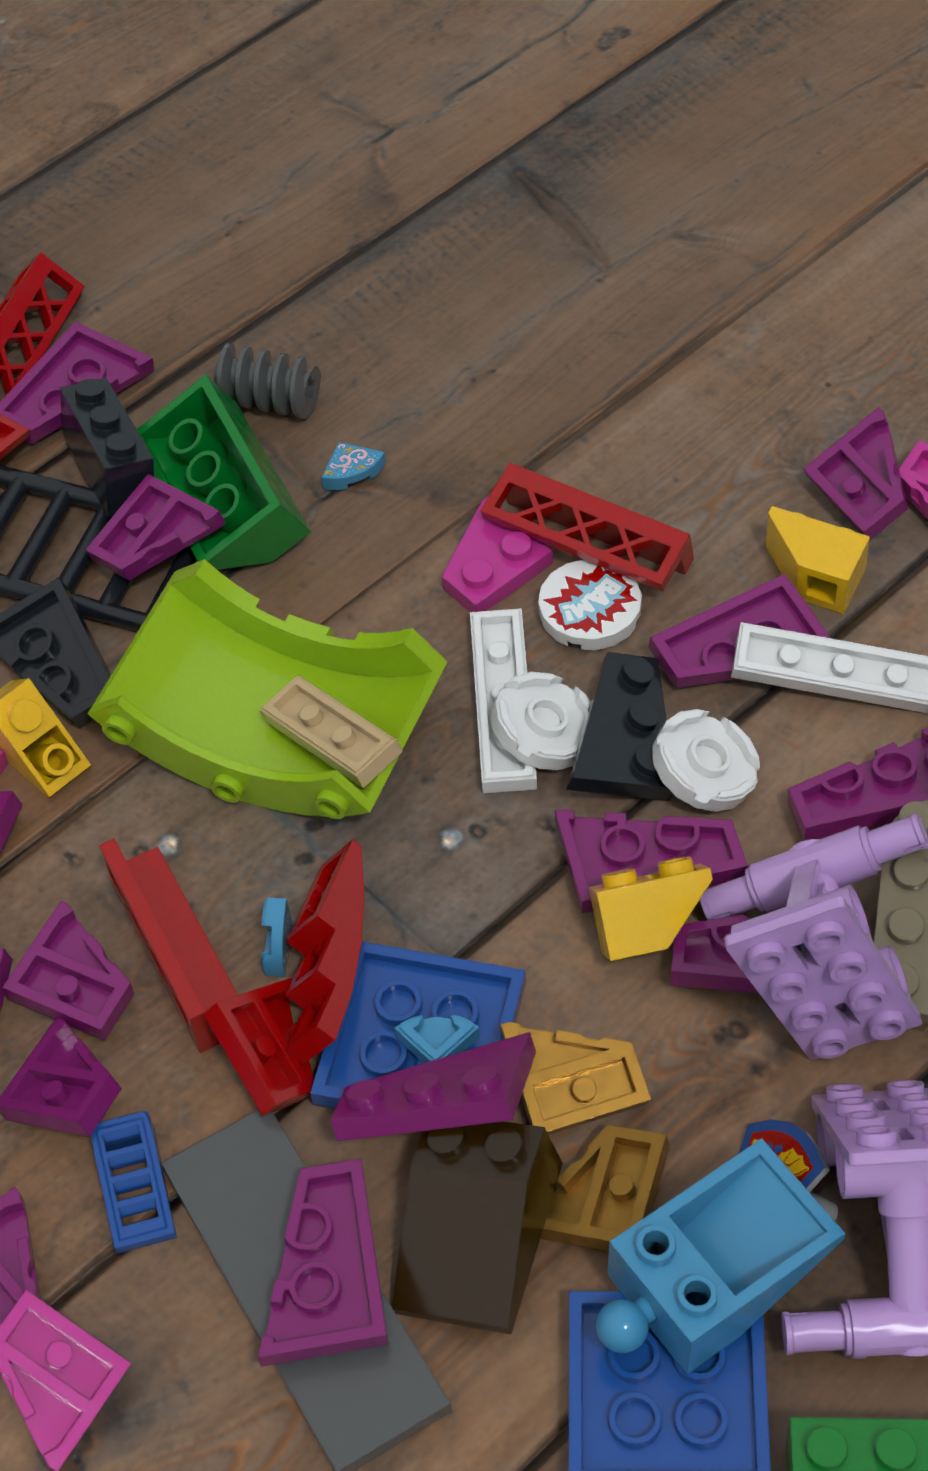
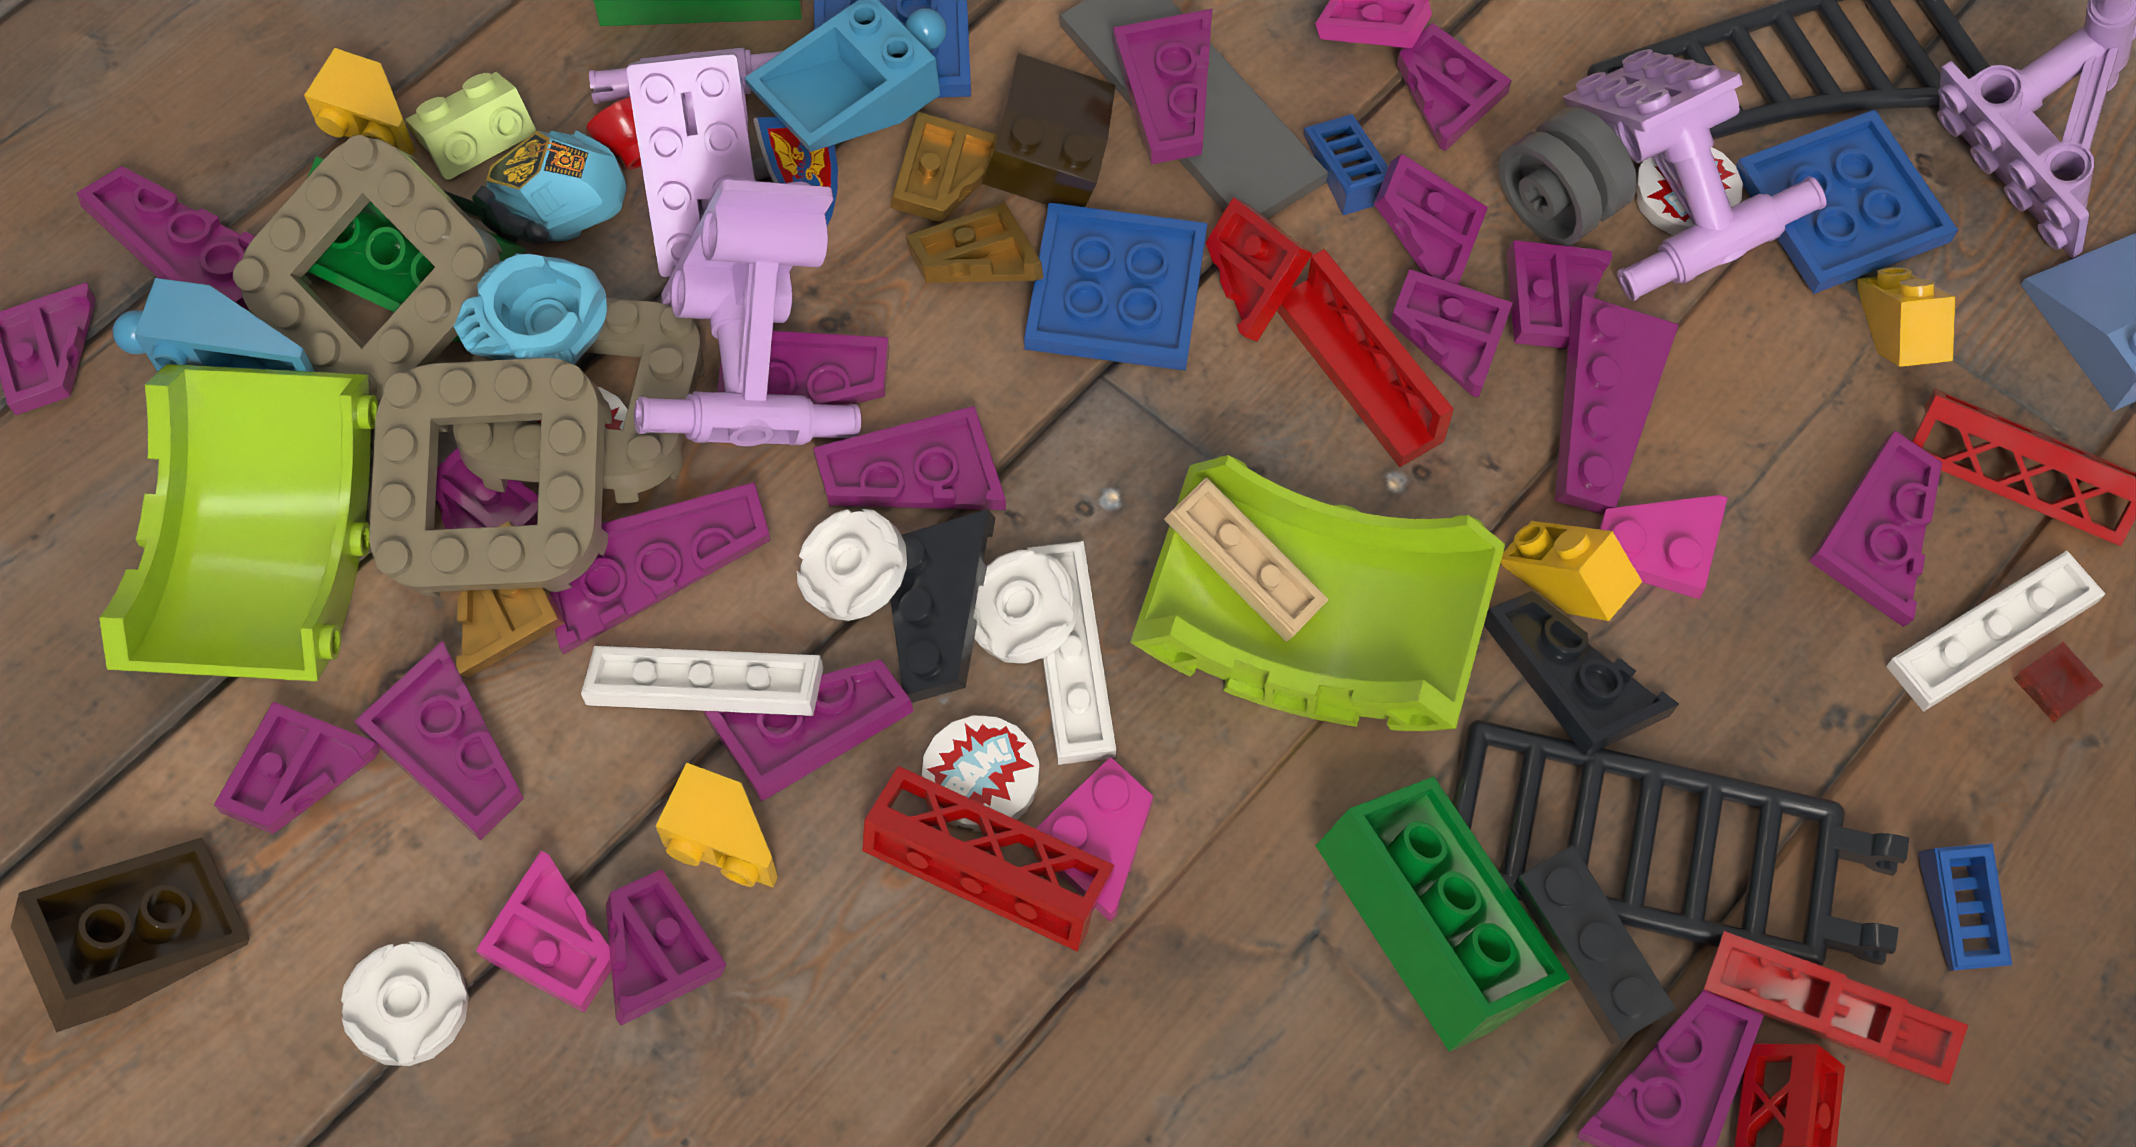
camera: 170 degrees right, 10 degrees up
magenta wing [85,474,226,580] -> none
dark grey piece [214,343,321,419] -> none
dark azure tile [261,897,293,977] -> none
red slope [285,839,365,1065] -> none
dark azure tile [321,442,386,490] -> none
magenta wing [330,1032,536,1141] -> none
dark azure tile [395,1015,480,1063] -> none
yellow slope [588,857,713,961] -> none

